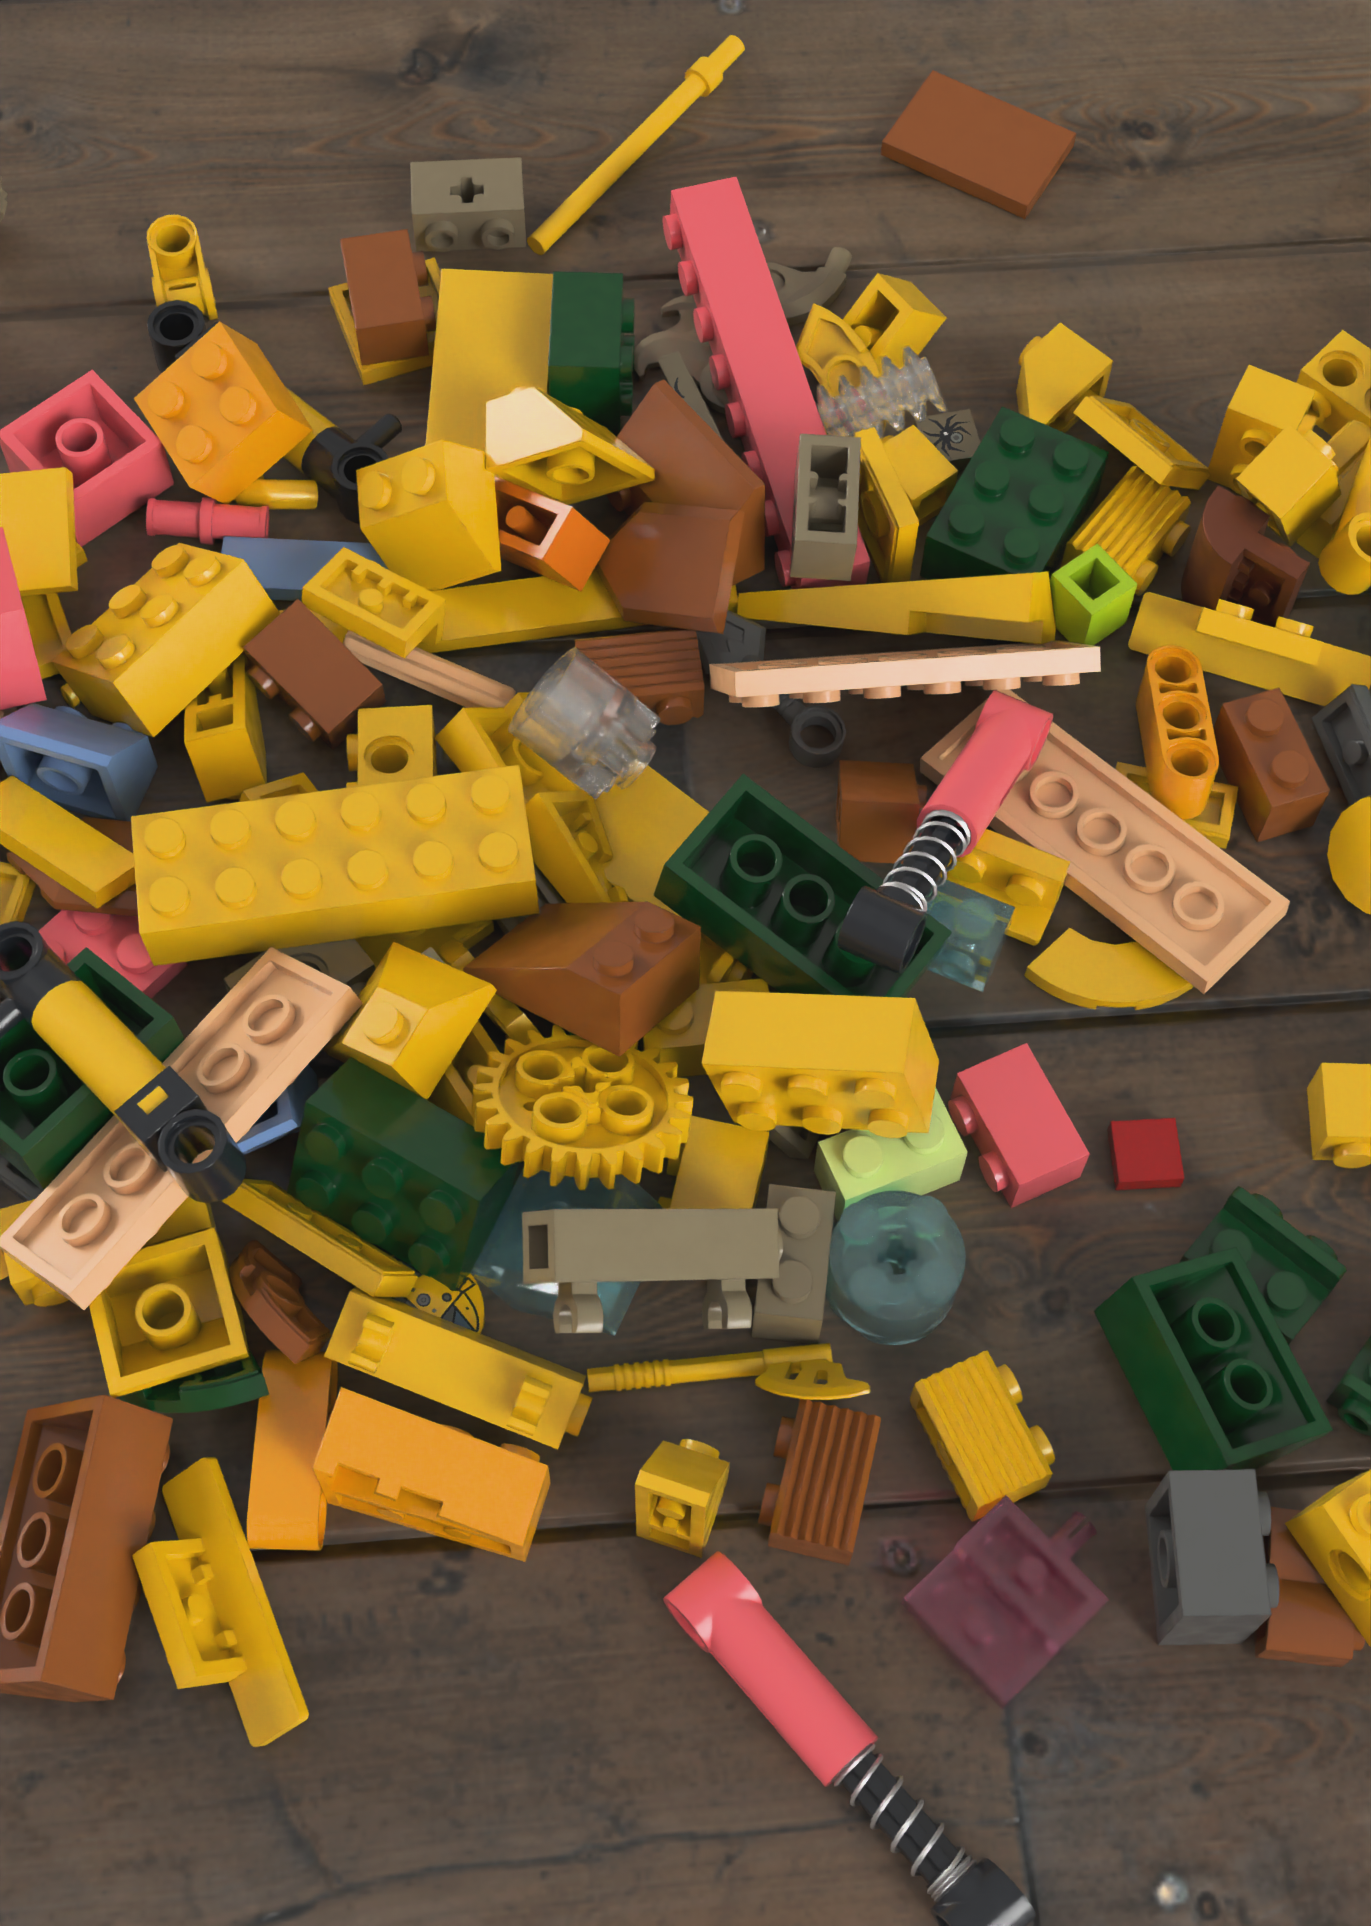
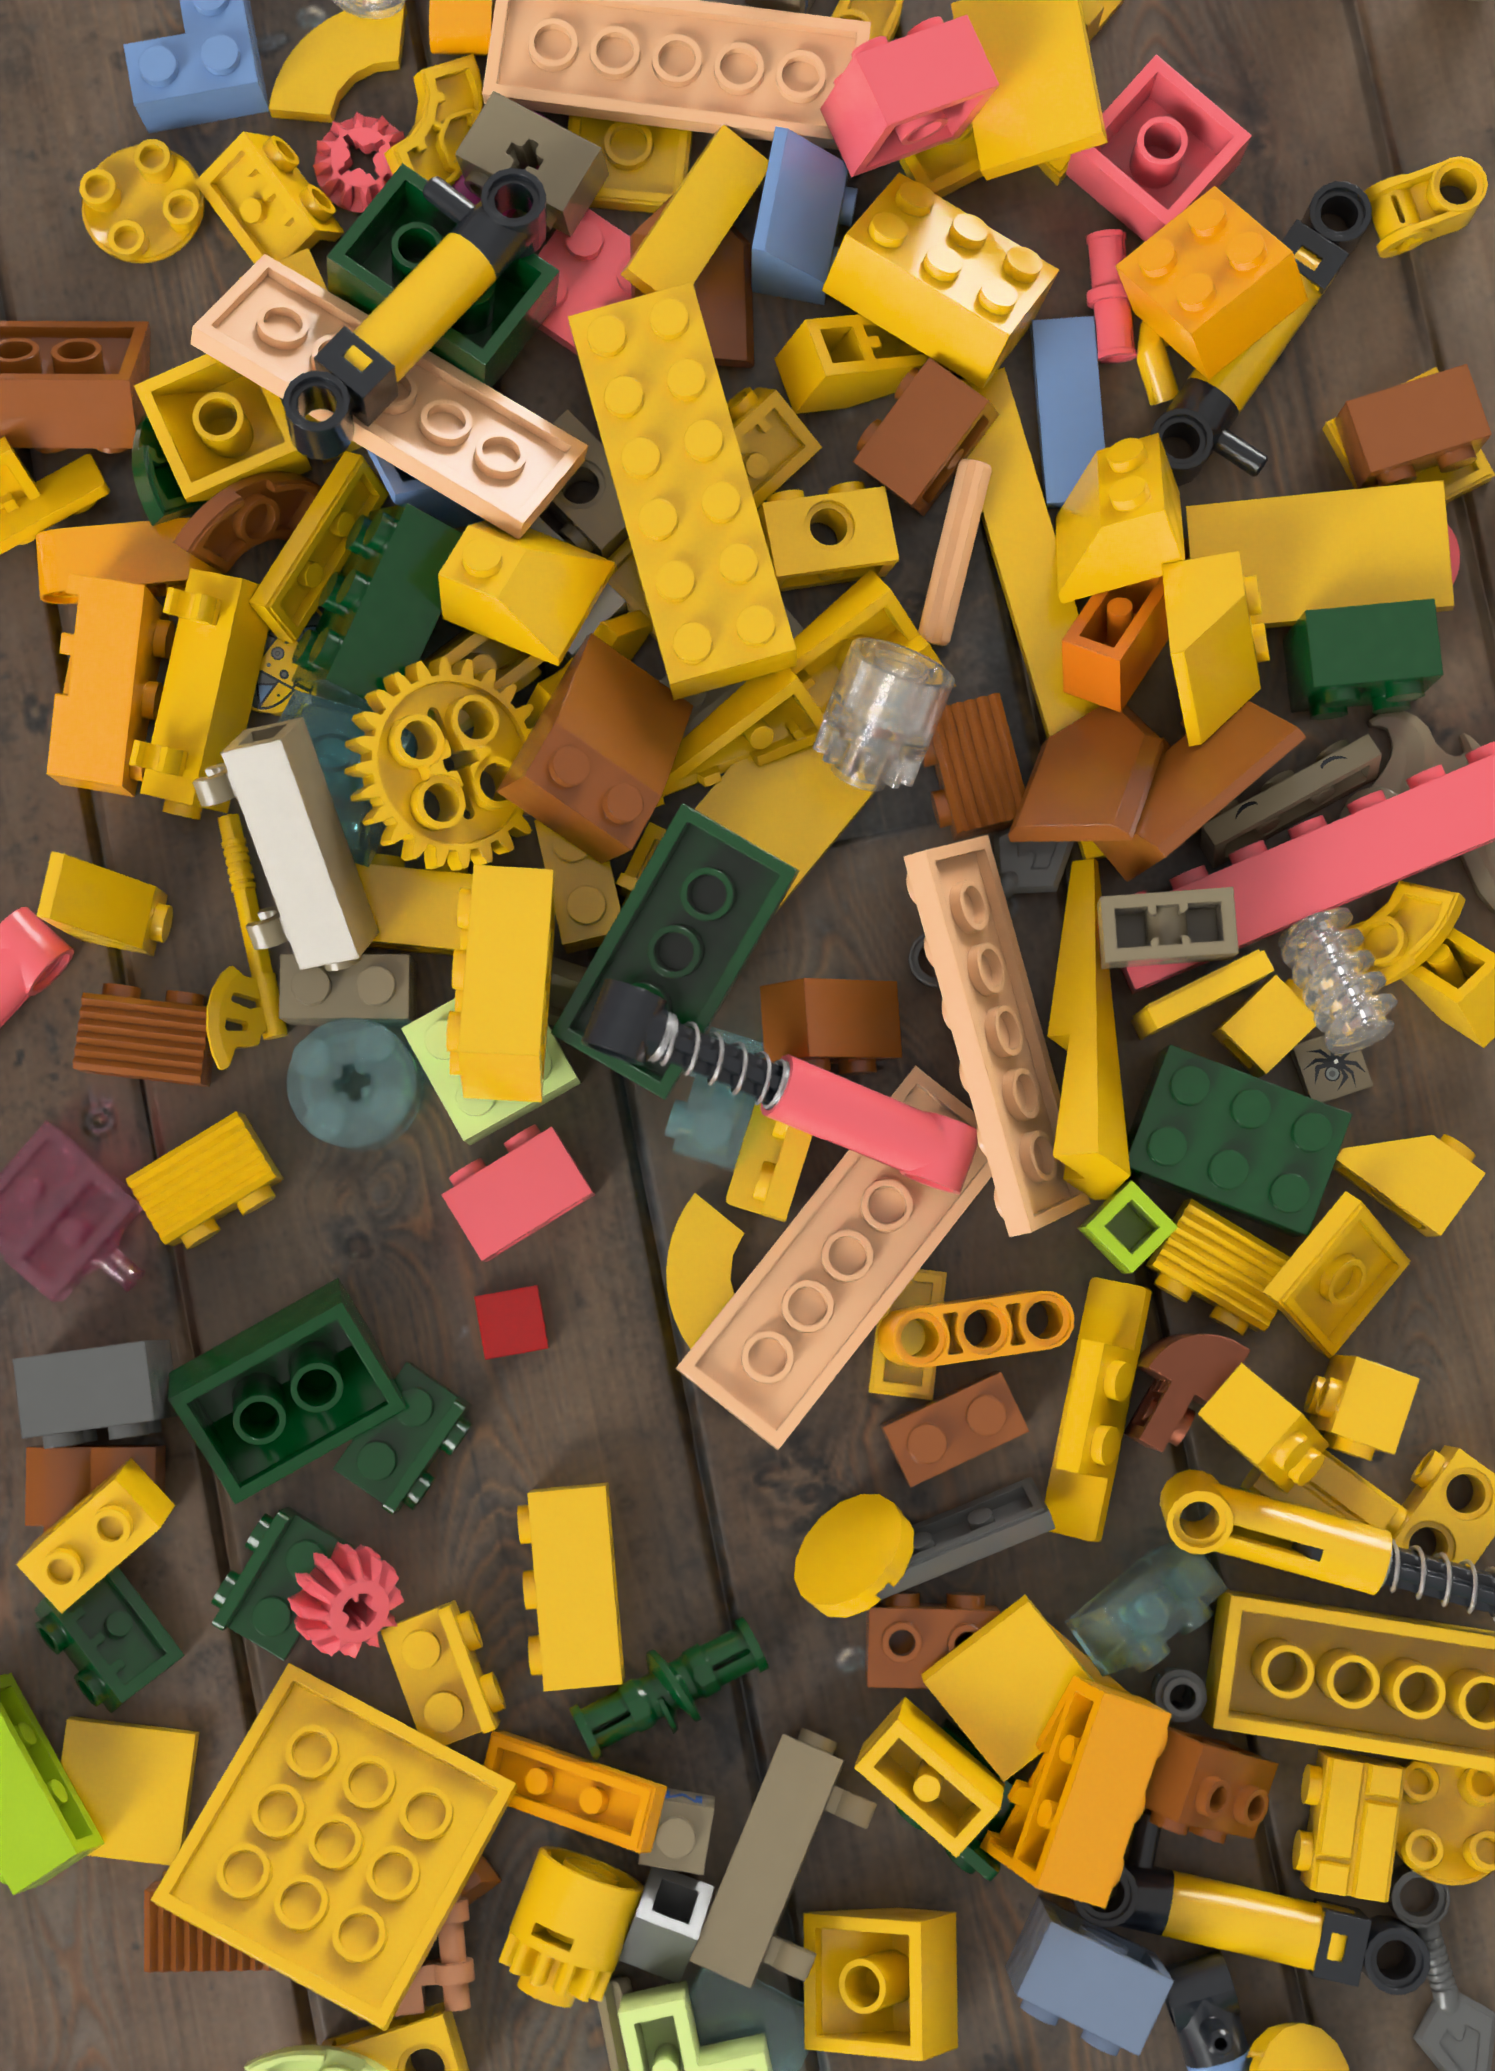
camera: 85 degrees right, 20 degrees up
yellow bracket [302,547,446,659] -> none

